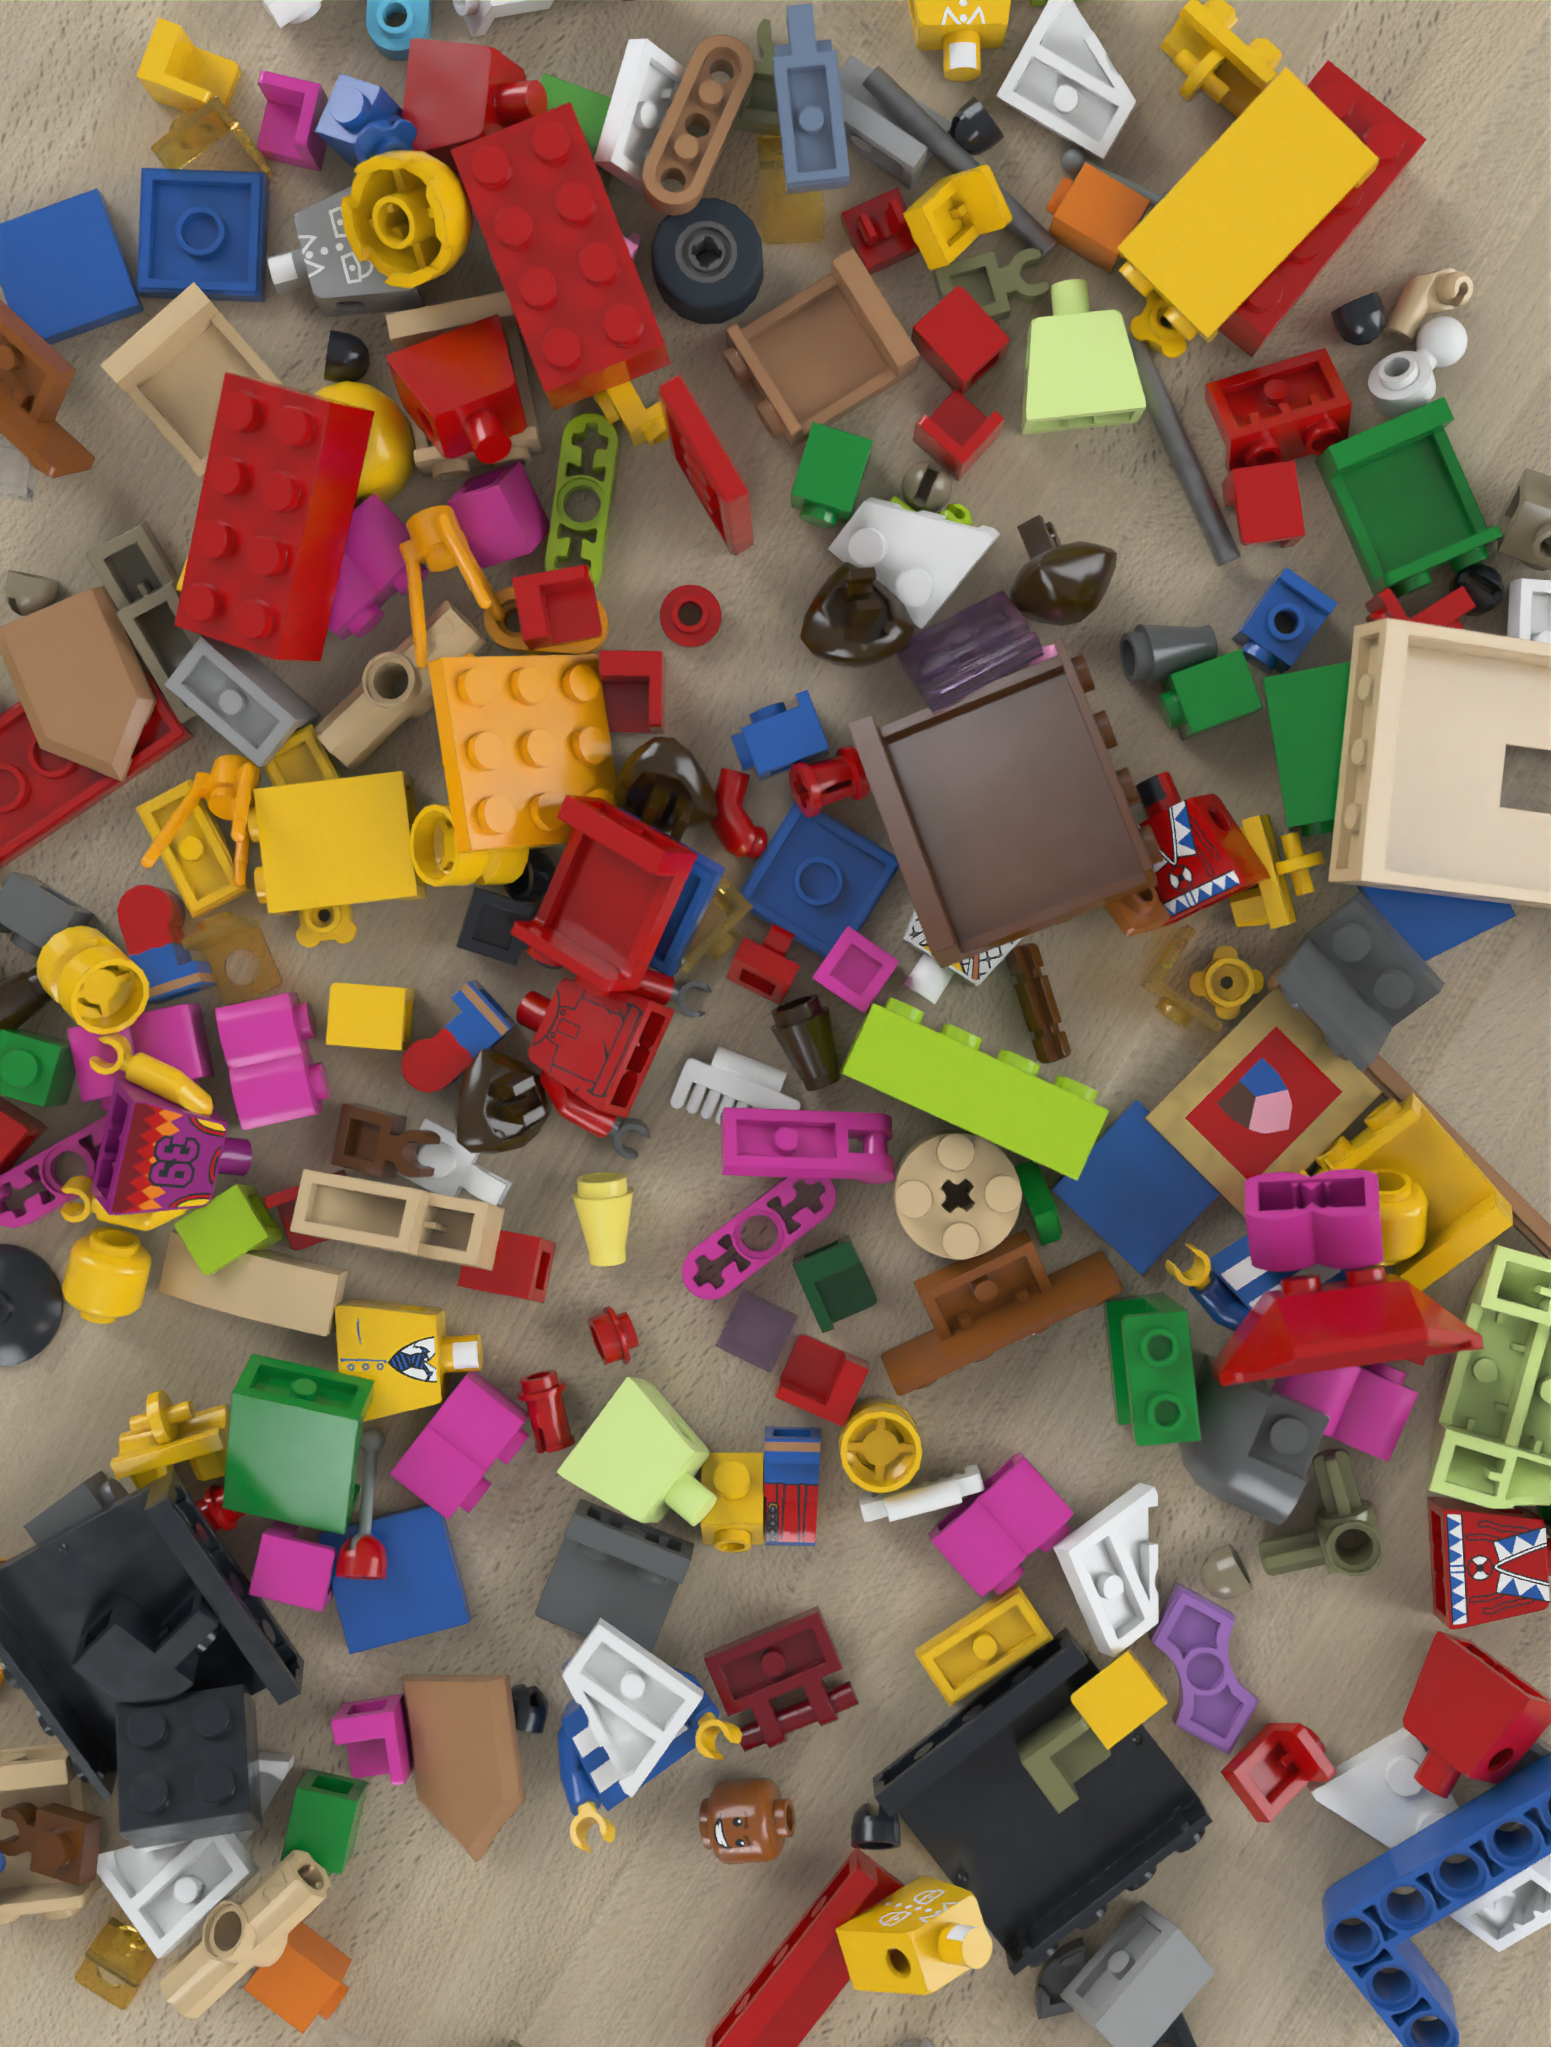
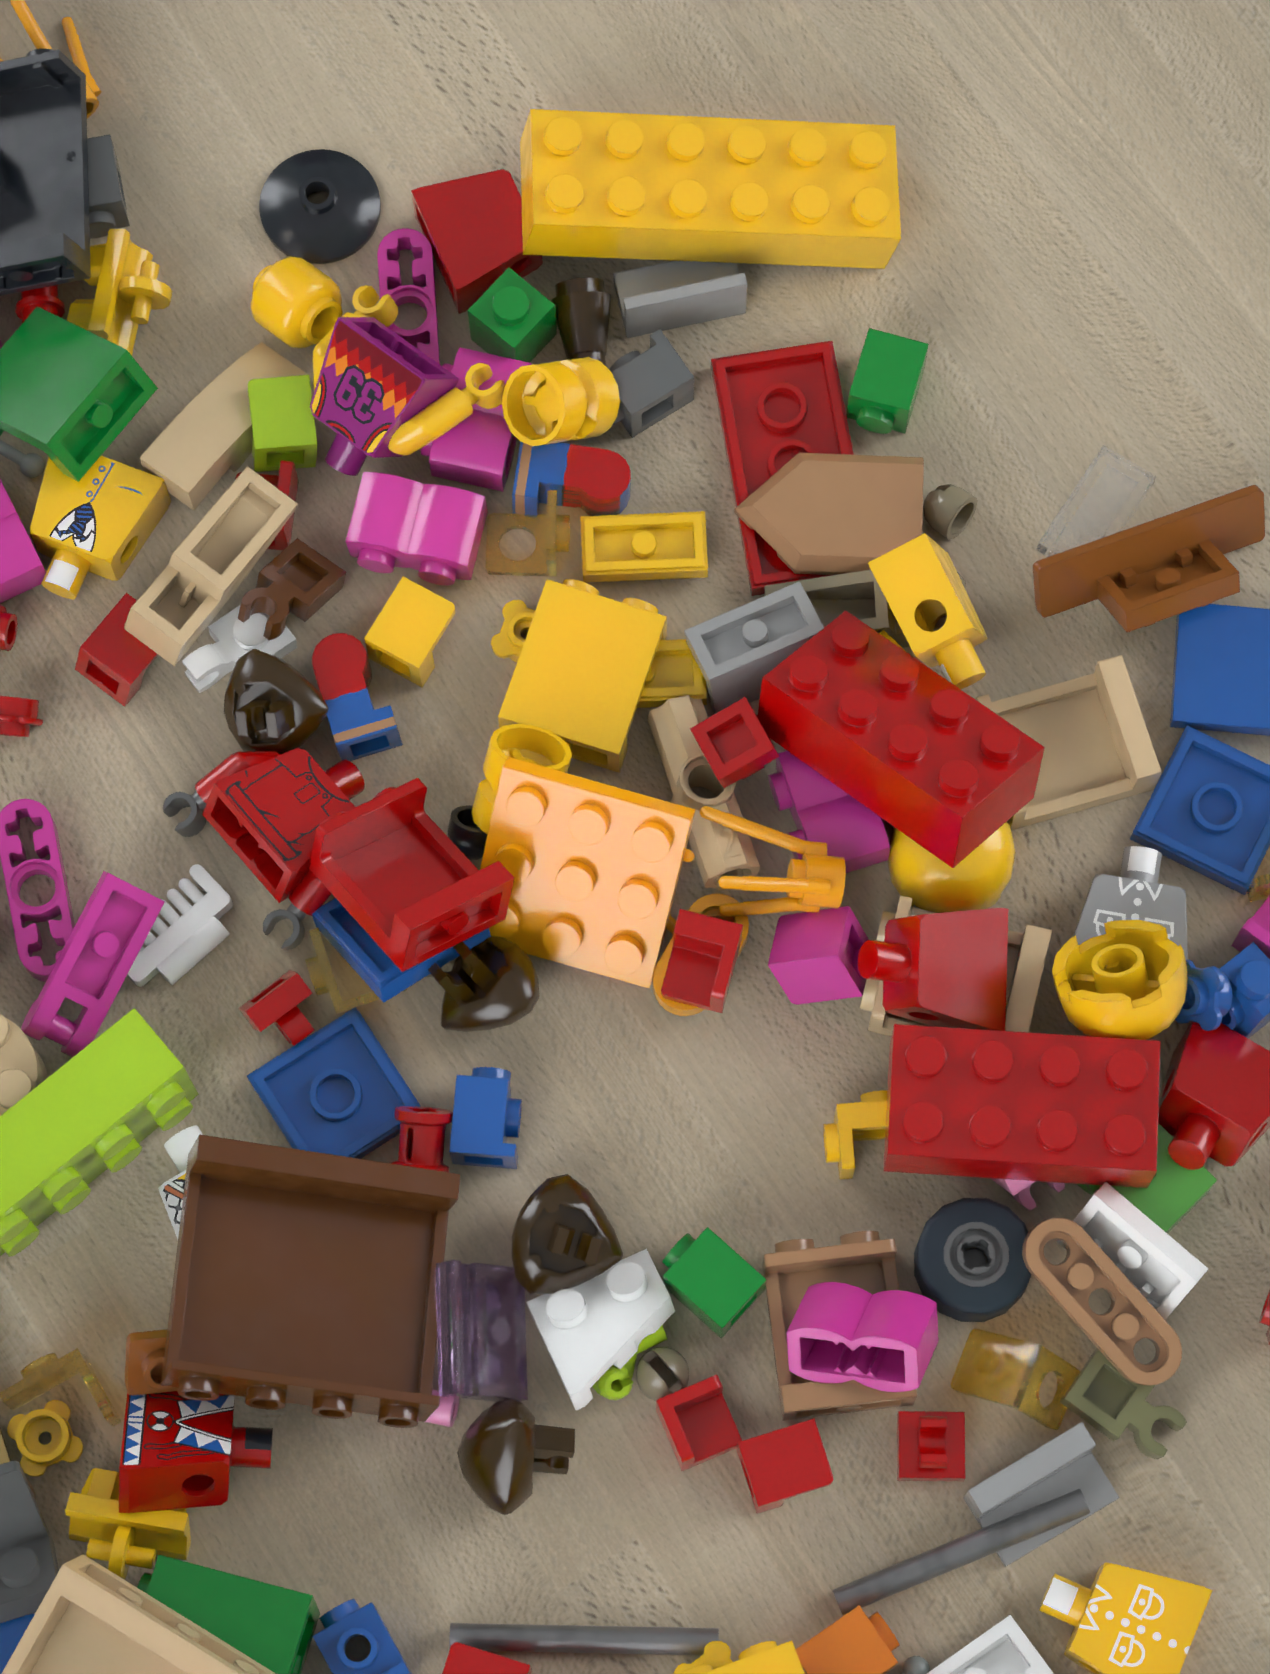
camera: 110 degrees right, 15 degrees down
light orange plant [141,754,262,887] -> none
black hinge [324,330,370,383] -> none
black plate [456,886,562,969] -> none
lime beam [545,413,620,589] -> none
light yellow cone [572,1171,634,1266] -> none
red panel [599,650,666,734] -> none
red tile [658,374,754,556] -> none
red plate [660,585,722,648] -> none
red arm [709,768,768,859] -> none
dark brown cone [771,994,841,1091] -> none
sand blue hinge [773,3,850,194] -> none
dark pink panel [812,926,900,1014] -> none
yellow bracket [903,164,1012,270] -> none
olive plate [933,248,1050,322] -> none
black hinge [950,96,1004,155] -> none
reddish brown axle [1005,943,1071,1064] -> none
yellowish green torso [1020,279,1146,435] -> none
dark grey cone [1120,624,1218,686] -> none
green brick [1158,648,1263,741] -> none
none -> red tile [690,697,780,788]
none -> dark pink brick [786,1282,939,1392]
none -> yellow torso [868,533,988,689]

